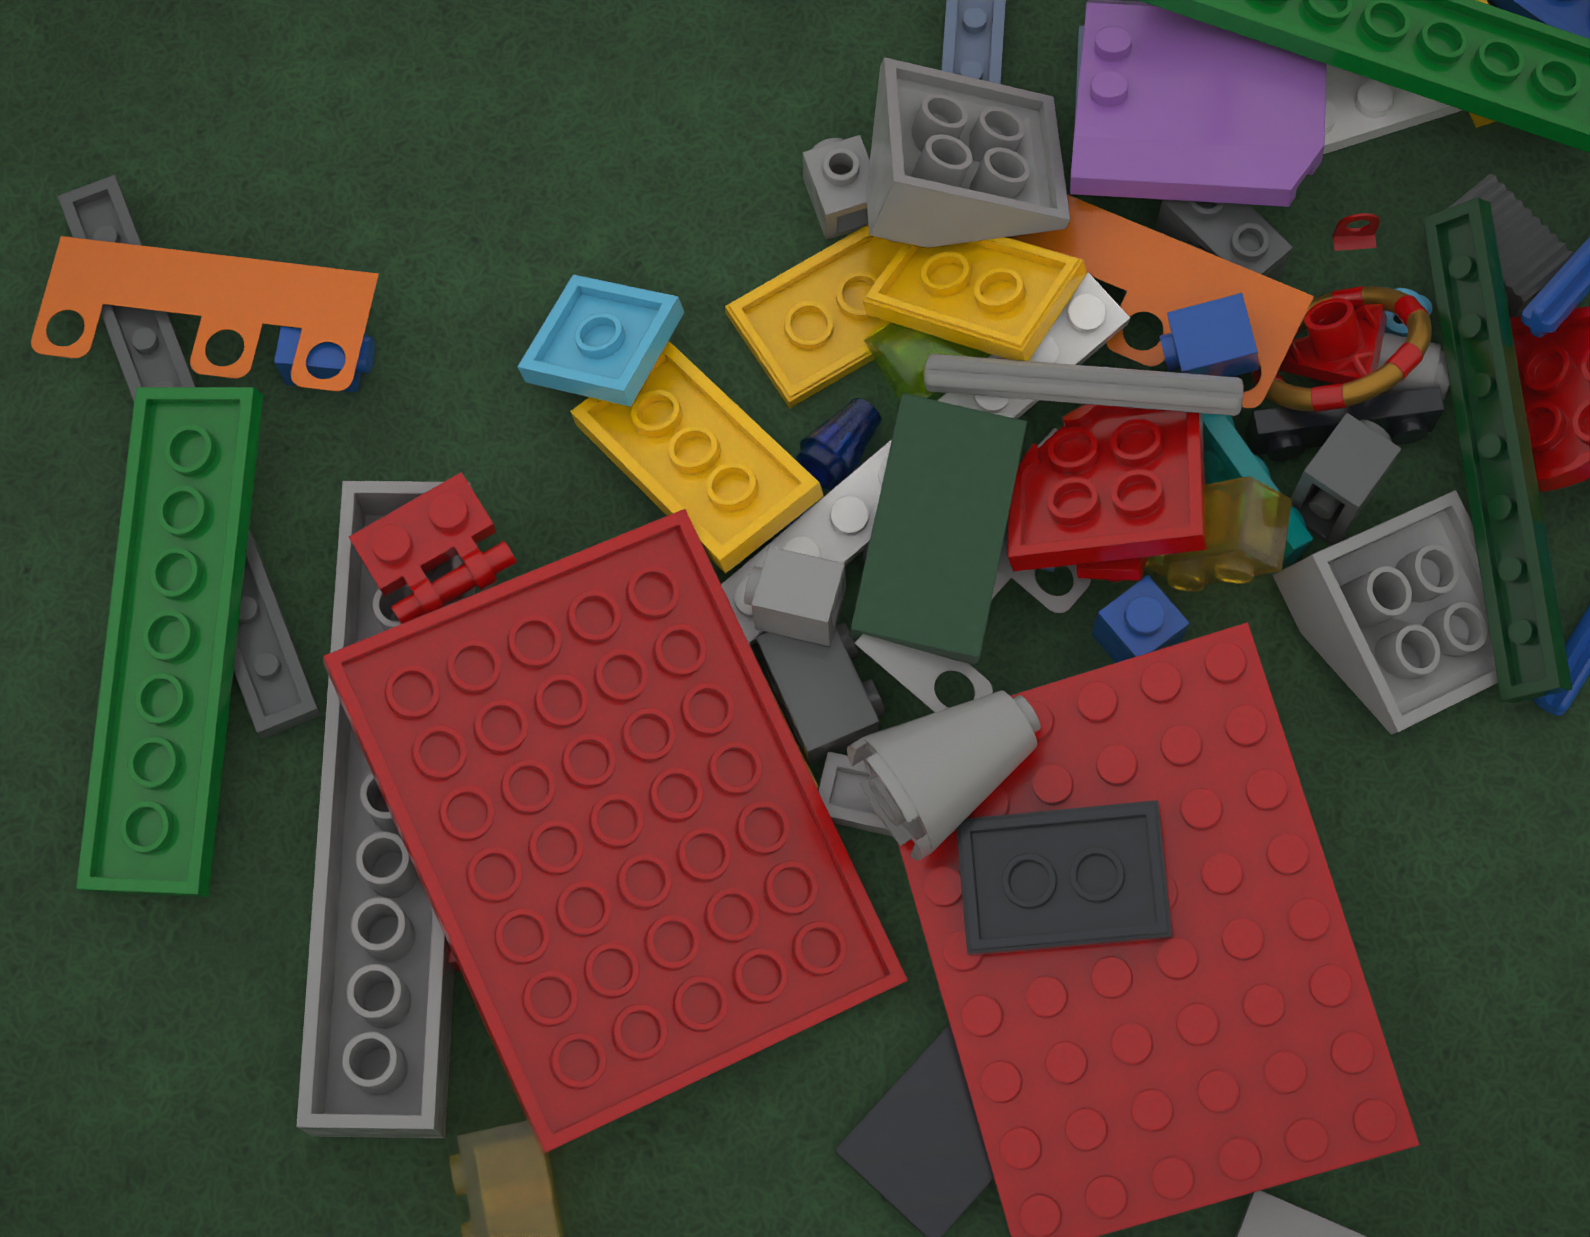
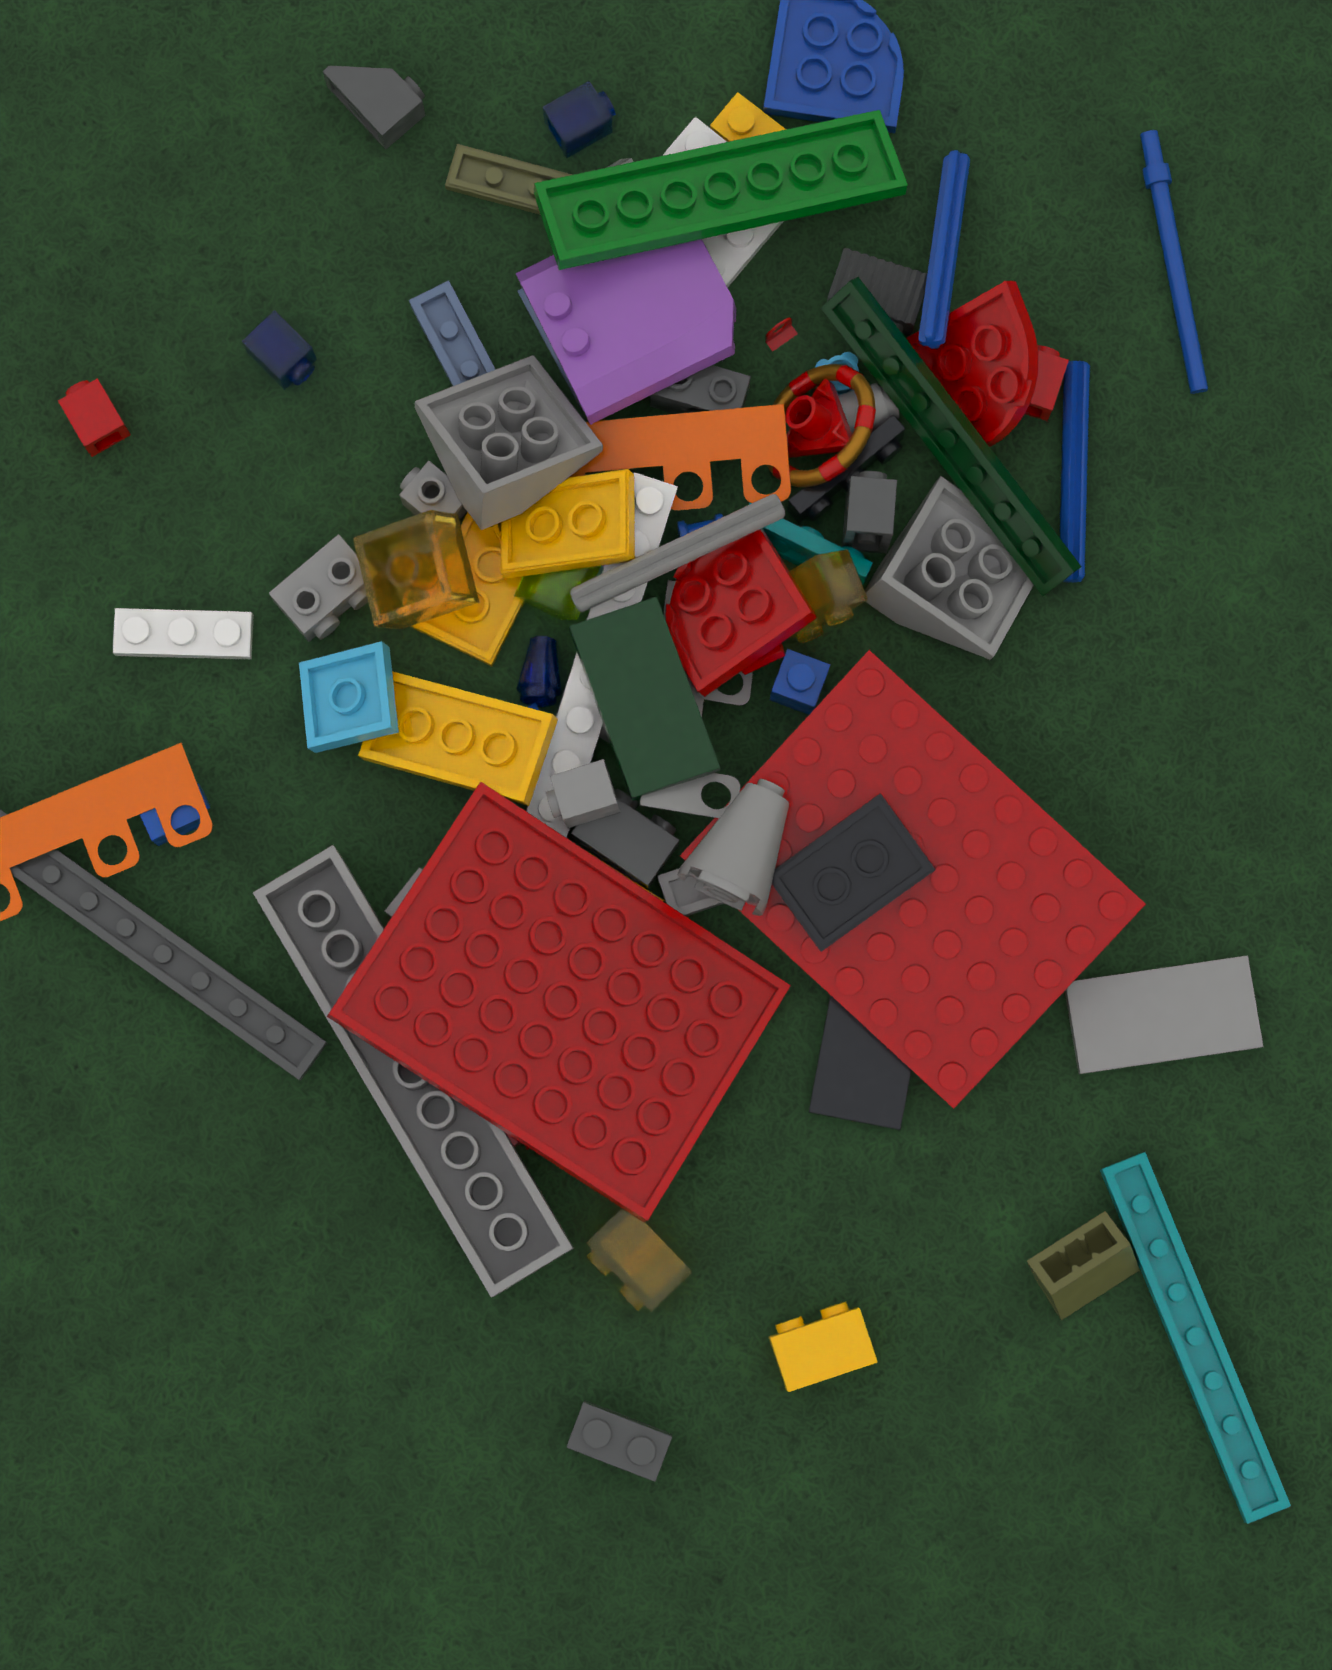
camera: 35 degrees left, 10 degrees up
green plate [76,387,263,897] -> none
red plate [349,472,517,624] -> none
blue brick [1159,293,1259,377] -> none
none -> white plate [113,608,254,659]
none -> light grey brick [269,534,378,642]
none -> clear yellow brick [353,510,479,629]

